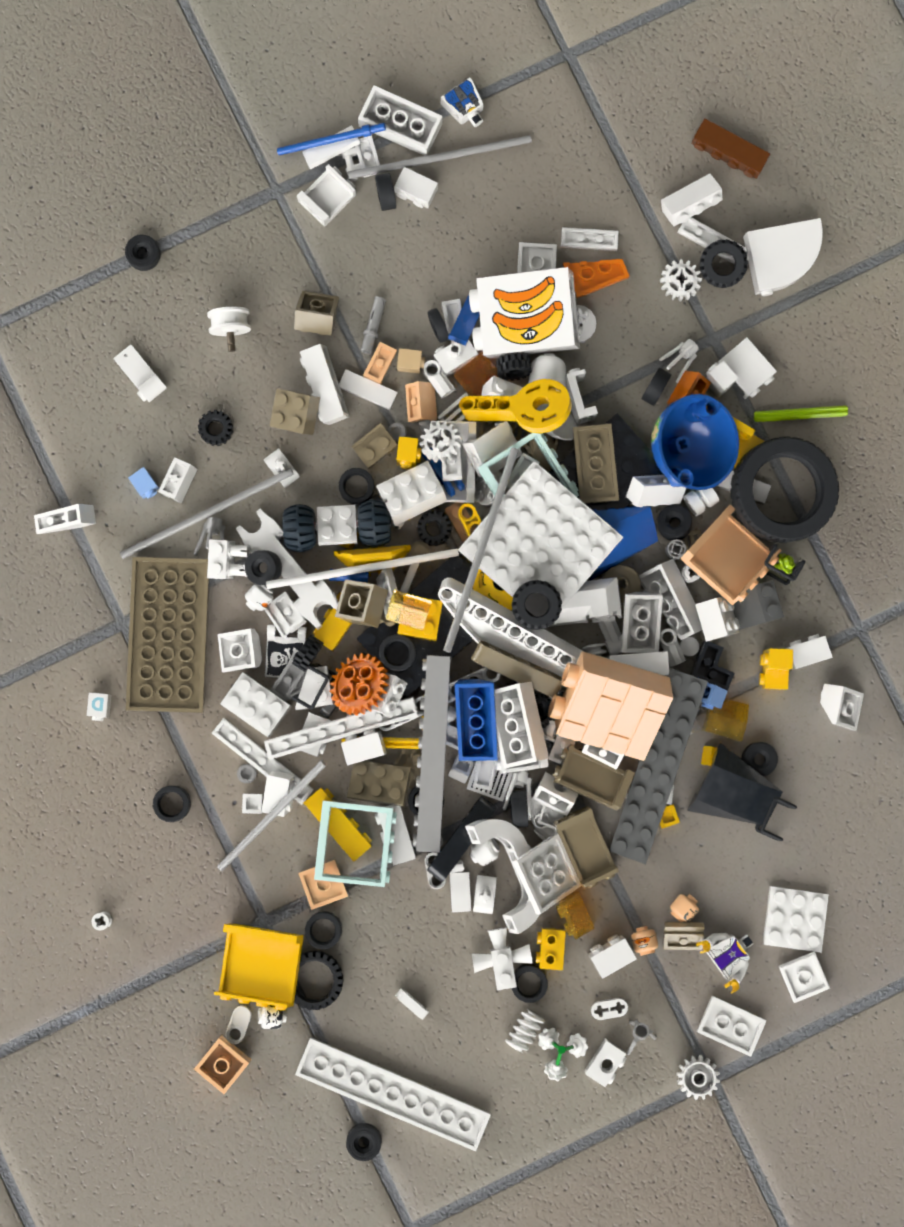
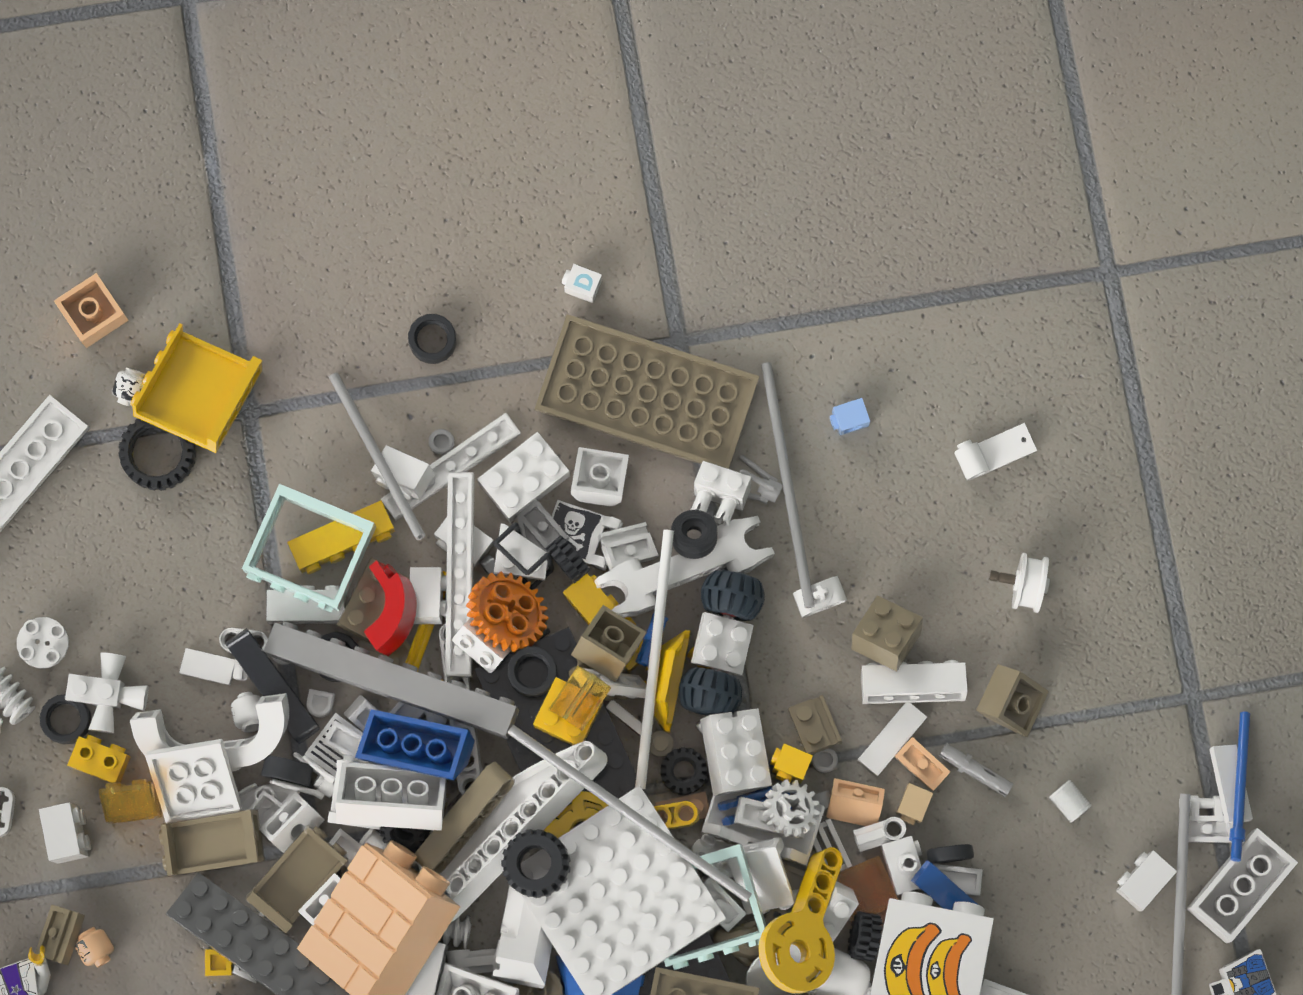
camera: 110 degrees right, 5 degrees down
white slope [34,504,96,534] -> none
white bush [91,911,112,931] -> none
black tyre [125,234,161,271] -> none
white hinge [158,457,198,503] -> none
black tyre [198,410,233,446] -> none
white piece [226,1005,252,1044] -> none
white plate [242,794,263,814] -> none
white head [245,584,274,611] -> none
white panel [297,164,356,227] -> none
light nougat plate [298,860,348,910] -> none
black tyre [305,911,342,949] -> none
black tyre [339,468,375,505] -> none
black tyre [375,173,396,211] -> none
white beam [395,988,429,1020] -> none
white beam [473,875,497,914] -> none
light nougat head [631,926,658,956] -> none
none -> white plate [17,617,69,668]
none -> white tile [307,689,335,718]
none -> red arch [364,560,417,657]
none -> white piece [1049,780,1091,823]

